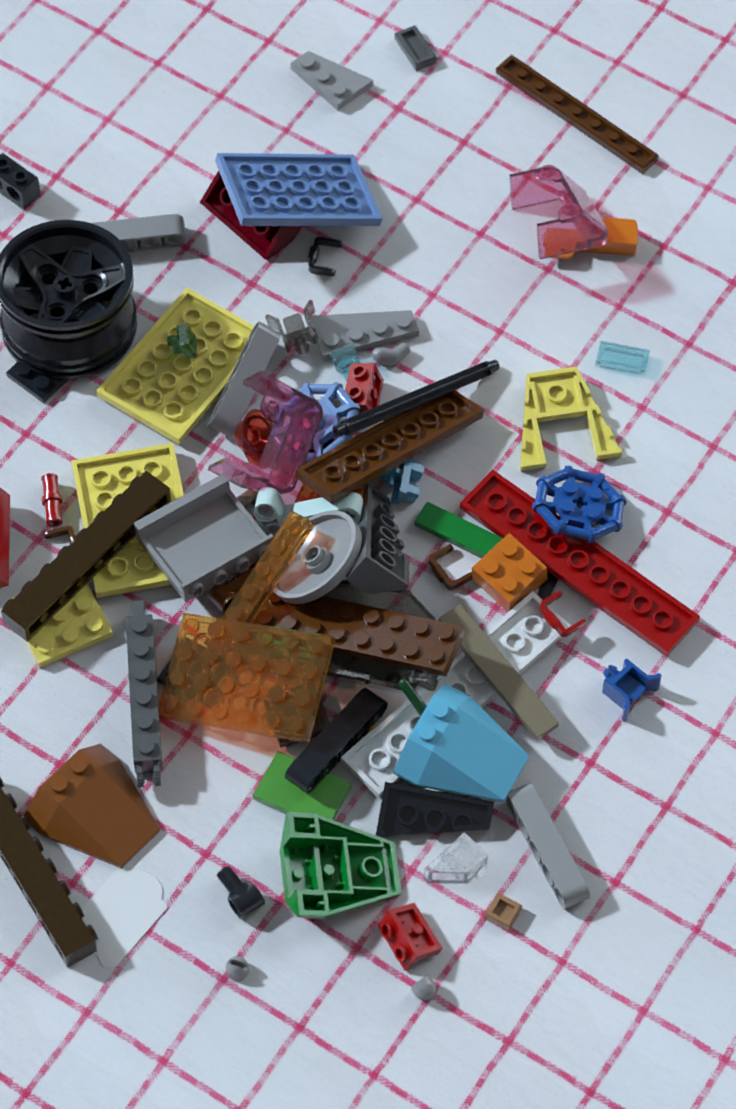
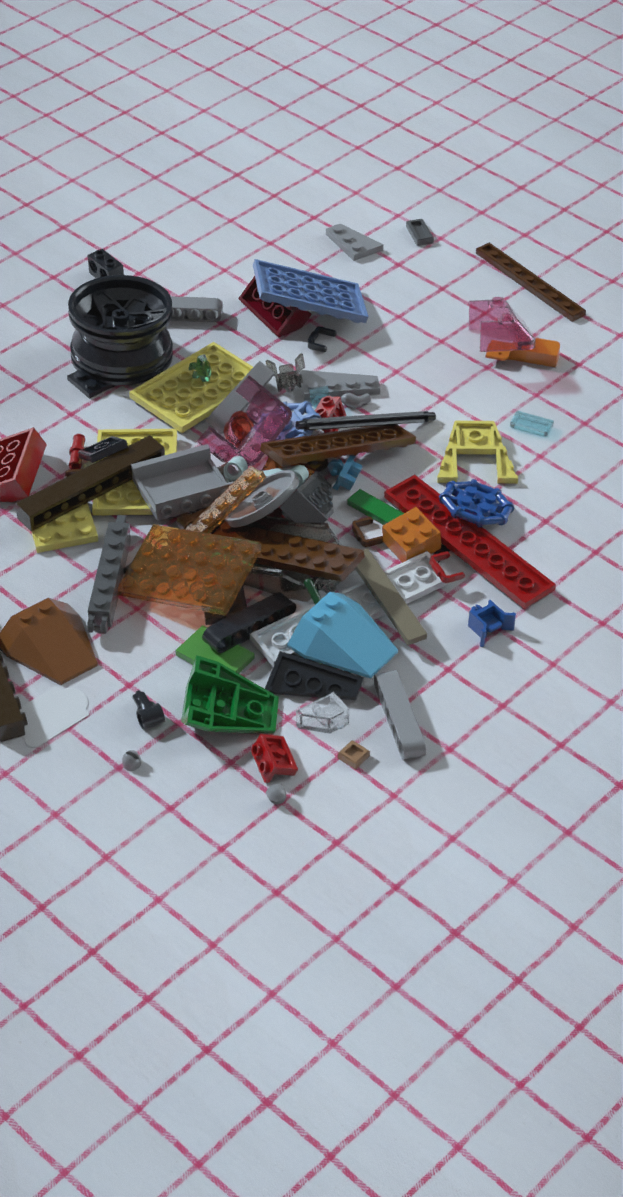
camera: 10 degrees right, 15 degrees down
none -> black tile [78,436,129,463]

